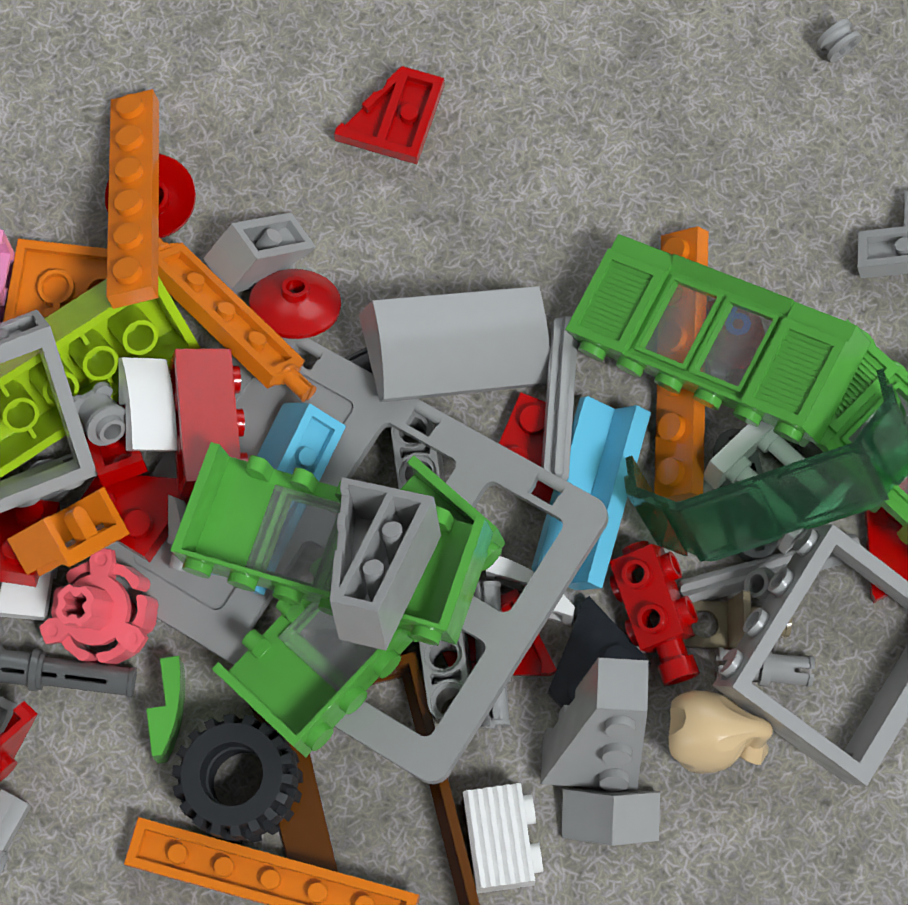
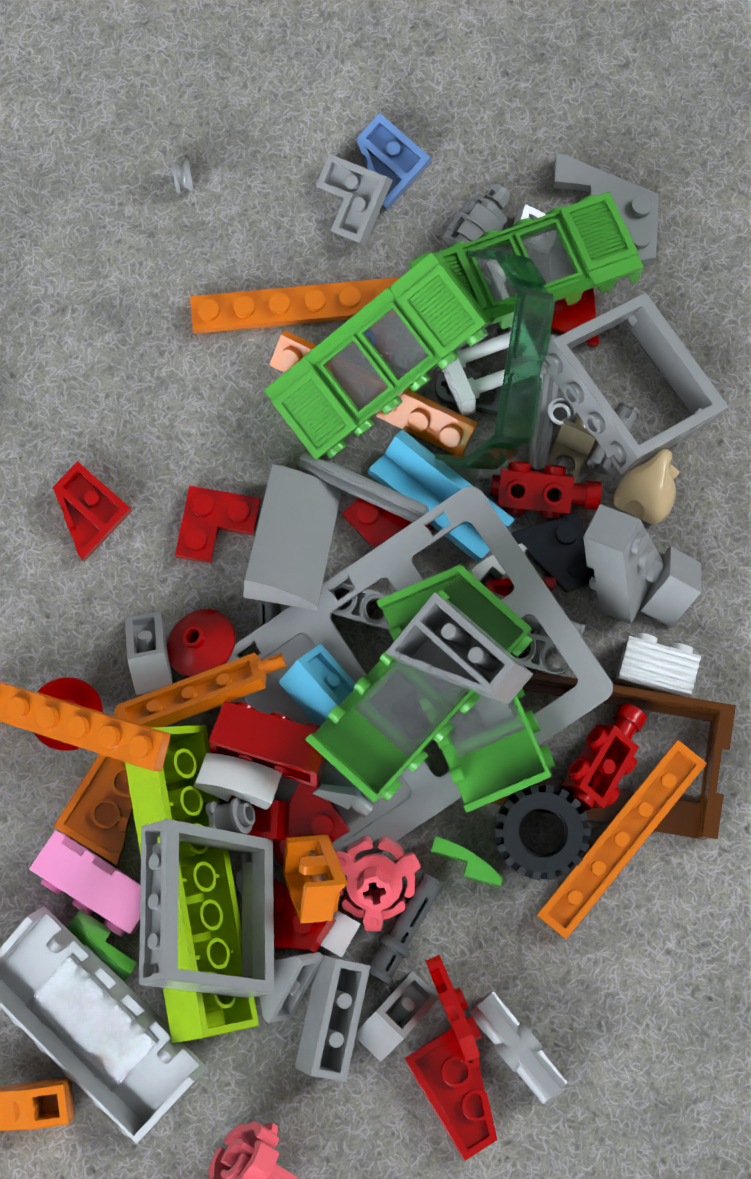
camera: 70 degrees left, 5 degrees up
none -> red plate [175,485,261,564]
none -> orange plate [190,277,401,334]
none -> red brick [562,703,647,810]

